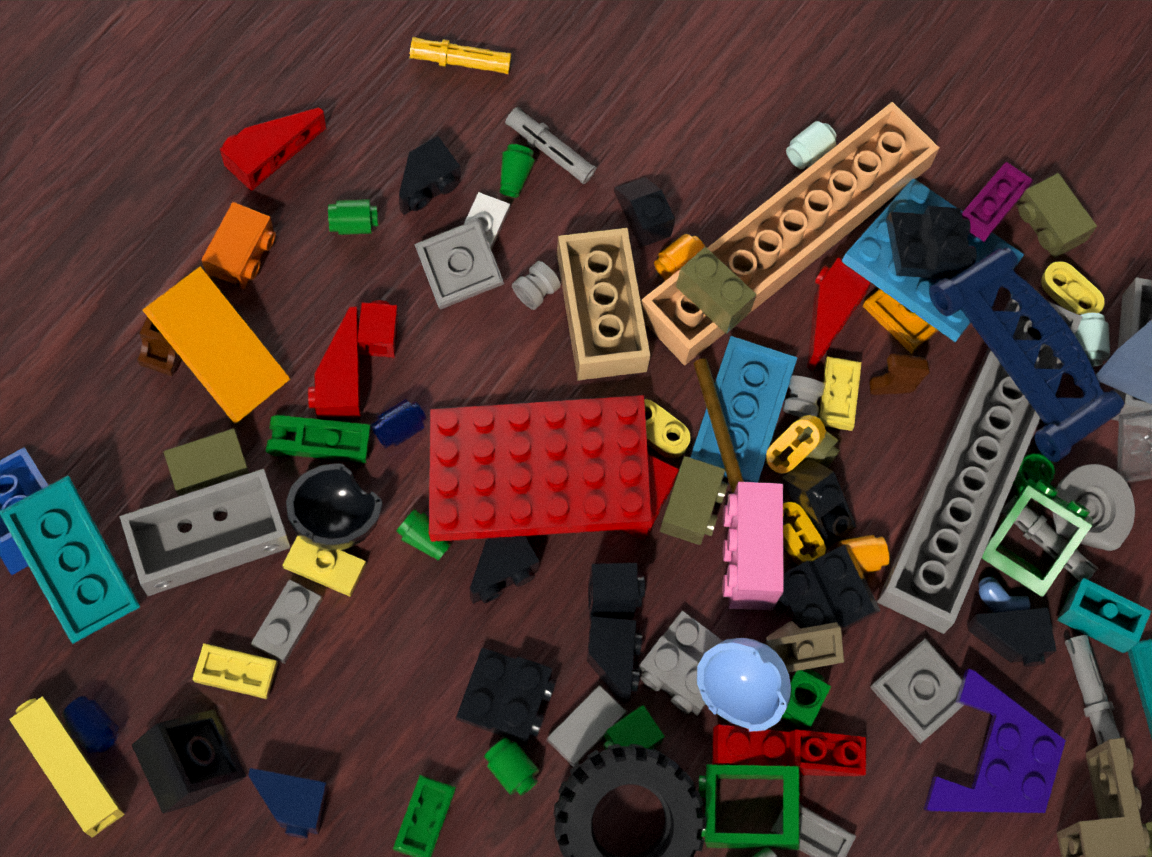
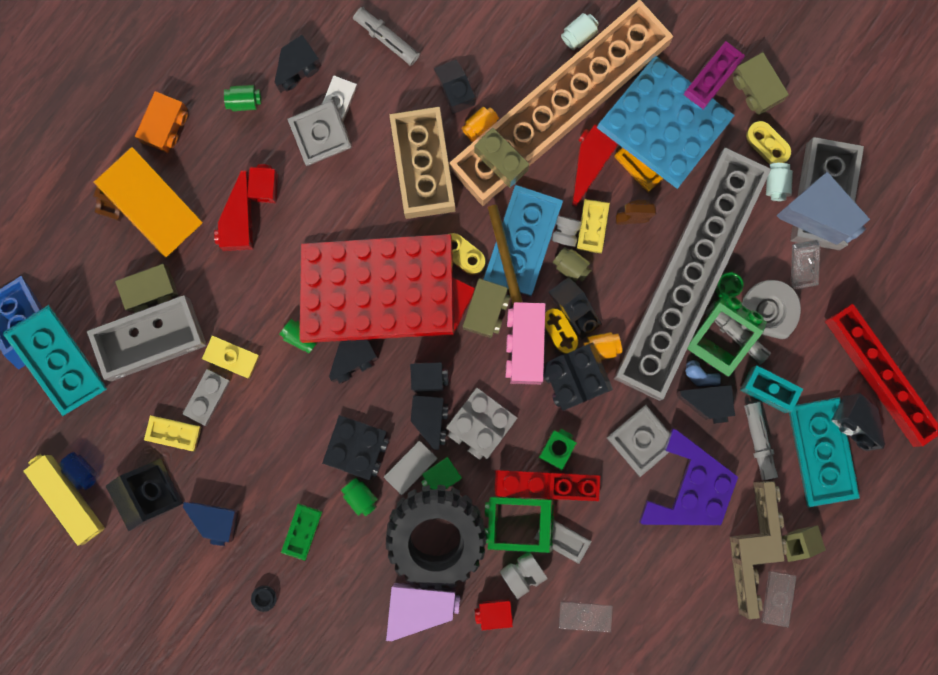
camera: 10 degrees right, 15 degrees up
red slope [220,107,326,191] -> none
green plate [266,415,371,463] -> none
black cylinder [286,463,383,550] -> none
clear blue brick [371,399,427,449] -> none
green cone [499,144,535,198] -> none
light grey wheel [512,261,561,310] -> none
light blue cylinder [697,638,791,732] -> none
yellow beam [766,415,826,474] -> none
dark tan slope [766,621,844,673] -> none
black plate [886,206,977,280] -> none
dark blue piece [929,248,1124,462] -> none

